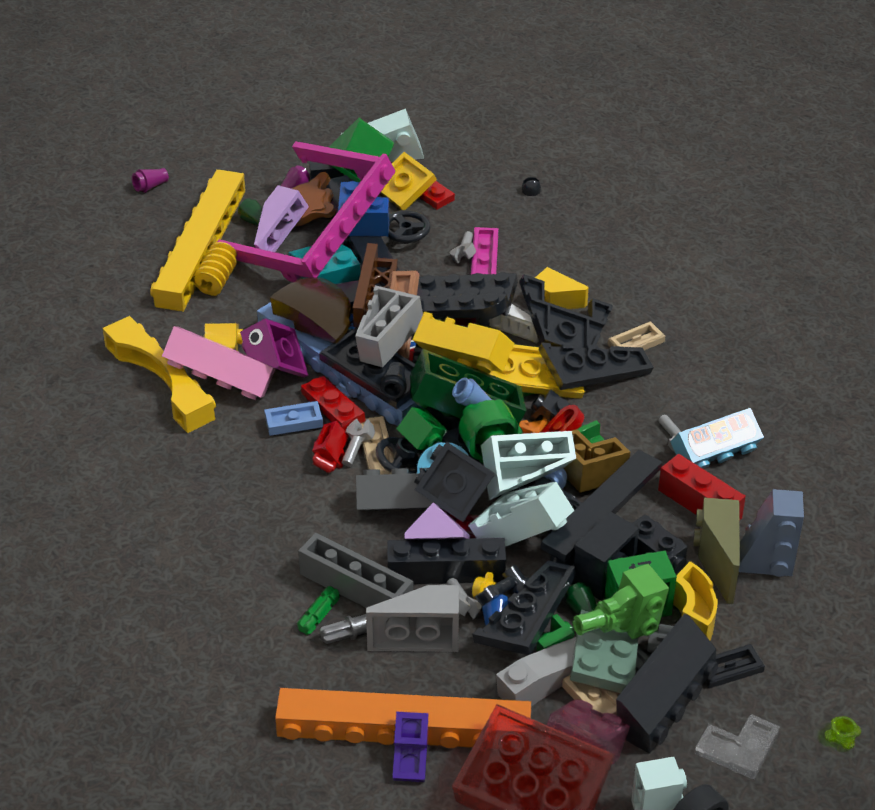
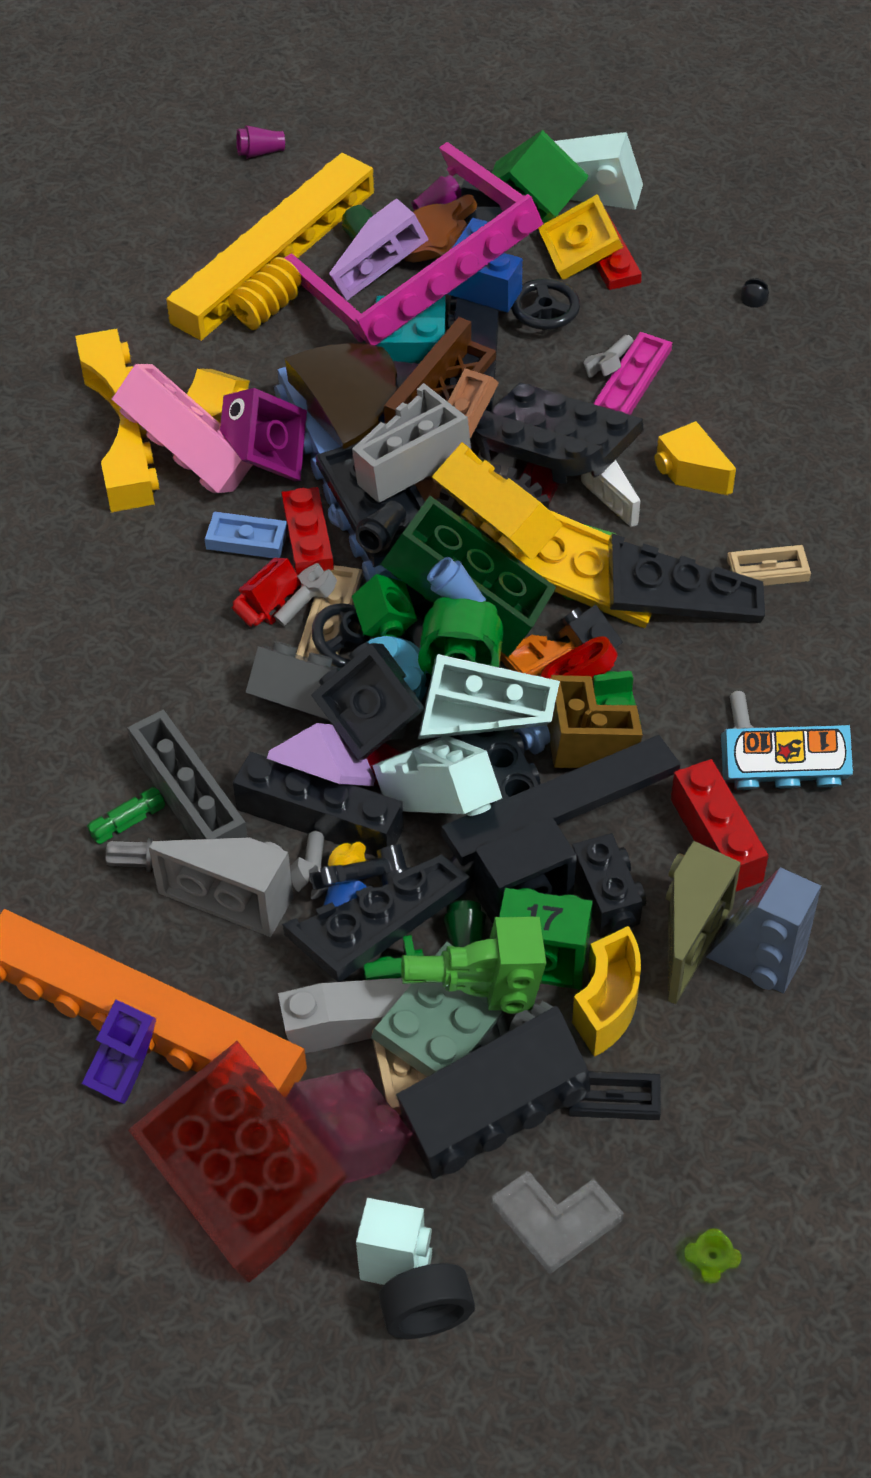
camera: 25 degrees right, 10 degrees up
black wing [519,274,613,348] -> none

